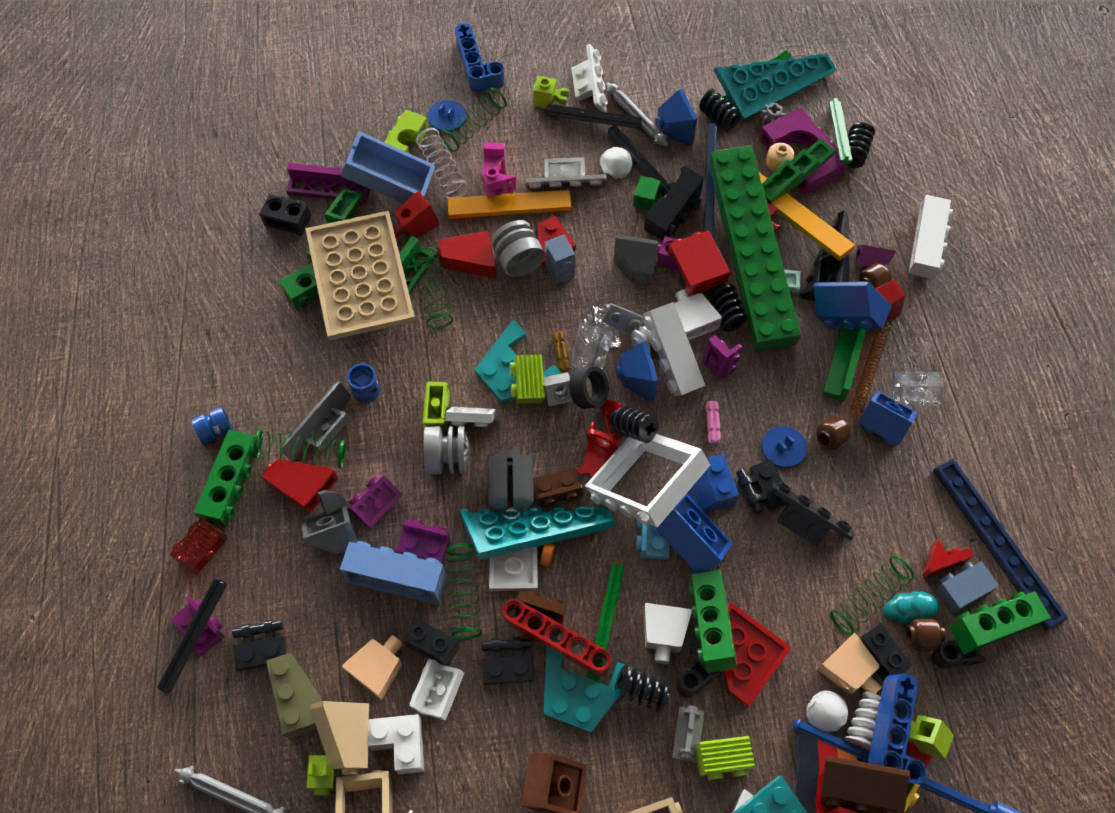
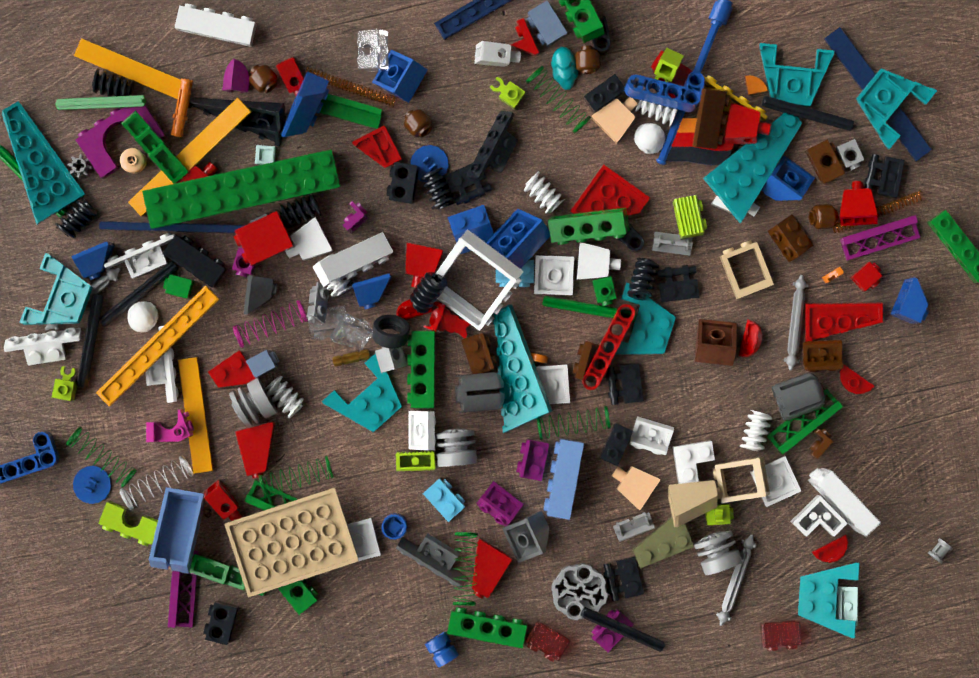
camera: 90 degrees left, 25 degrees up
dark grey tile [317,490,348,515] -> none
lime brick [510,354,545,404] -> none
bright pink axle [706,401,721,444] -> none
none -> wing [19,253,93,325]
none -> light orange tile [74,38,181,99]
none -> light orange tile [96,286,220,407]
none -> white bracket [104,233,175,279]
none -> orange pin [170,78,193,137]
none -> dark pink piece [233,300,308,348]
none -> white piece [263,376,304,419]
none -> white plate [347,518,381,561]
none -> red wing [352,125,402,168]
none -> black brick [386,162,420,204]
none -> red torso [405,243,443,288]
none -> green brick [407,331,435,408]
none -> black piece [421,167,455,210]
none -> medium azure bracket [423,478,465,522]
none -> white torso [474,41,521,67]
none -> lime brick [490,77,526,110]
none -> white piece [524,171,565,214]
none -> white plate [534,255,574,295]
none -> light grey connector [551,563,608,620]
none -> green brick [592,276,617,306]
none -> light grey hinge [613,512,655,542]
none -> black plate [658,265,699,302]
none -> light grey wheel [694,530,743,575]

